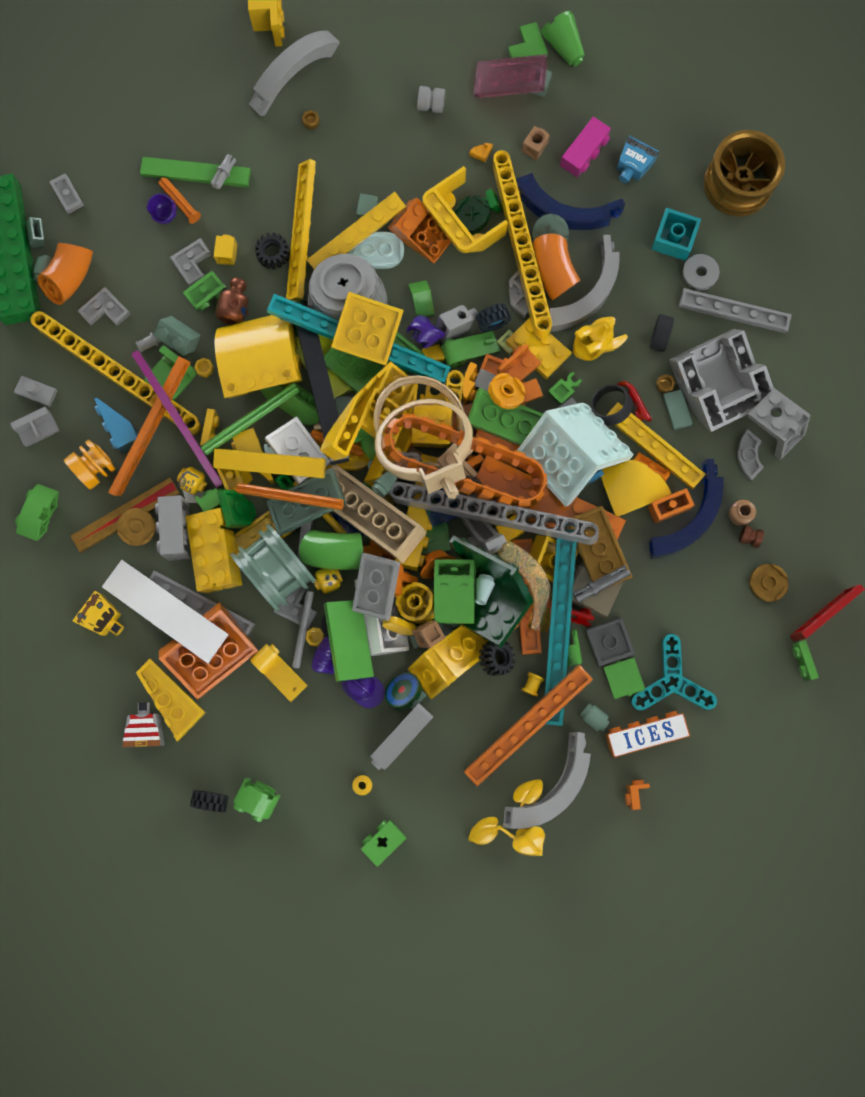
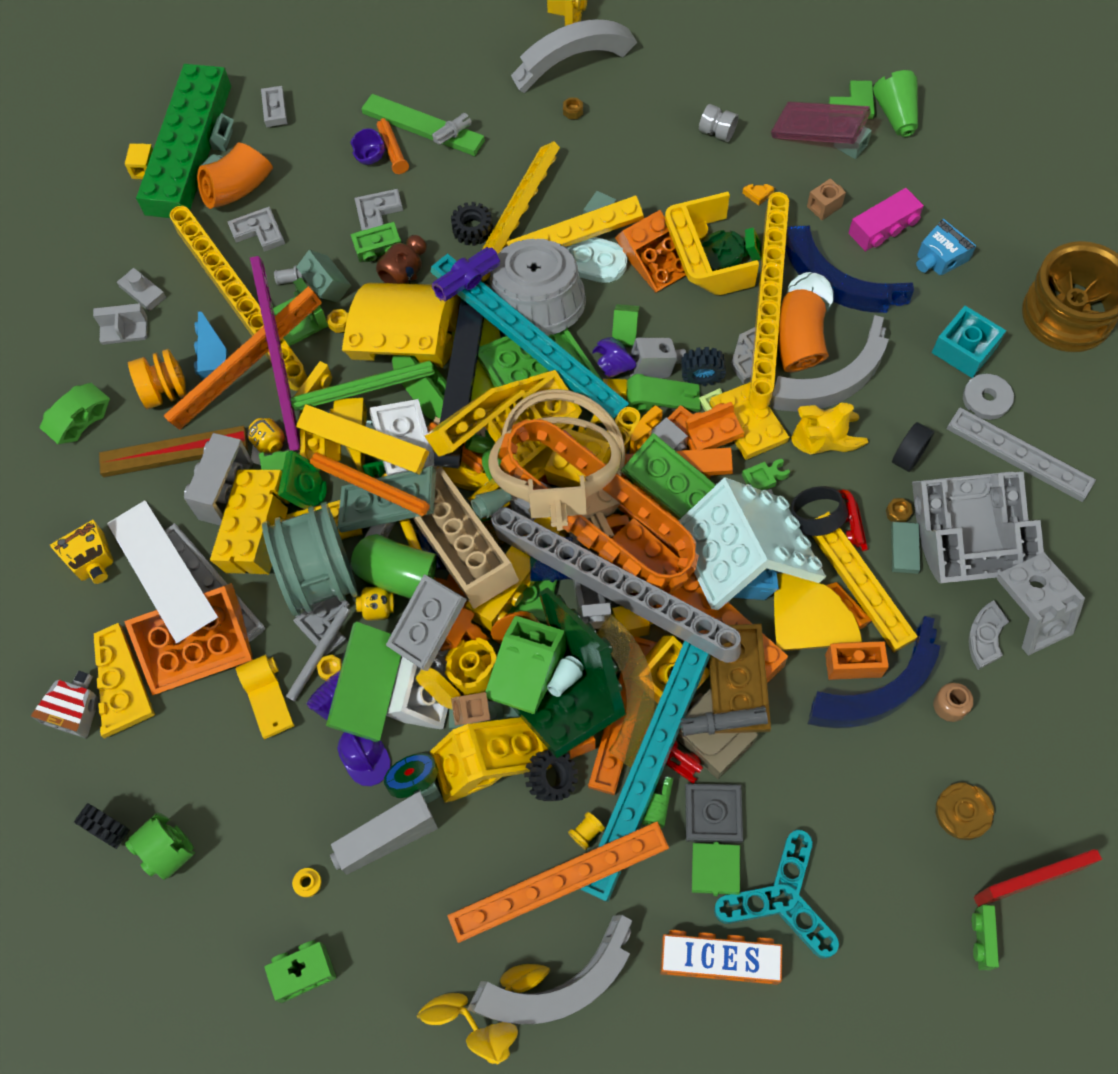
camera: 25 degrees right, 15 degrees down
pearl gold tile [117,508,156,546] -> none
yellow brick [213,234,238,266] -> none
yellow plate [331,292,404,366] -> none
light orange tile [488,373,526,410] -> none
sand green brick [580,703,610,732] -> none
orange bracket [625,780,650,810] -> none
copper wheel [739,525,764,549] -> none
none -> dark purple piece [432,247,500,301]

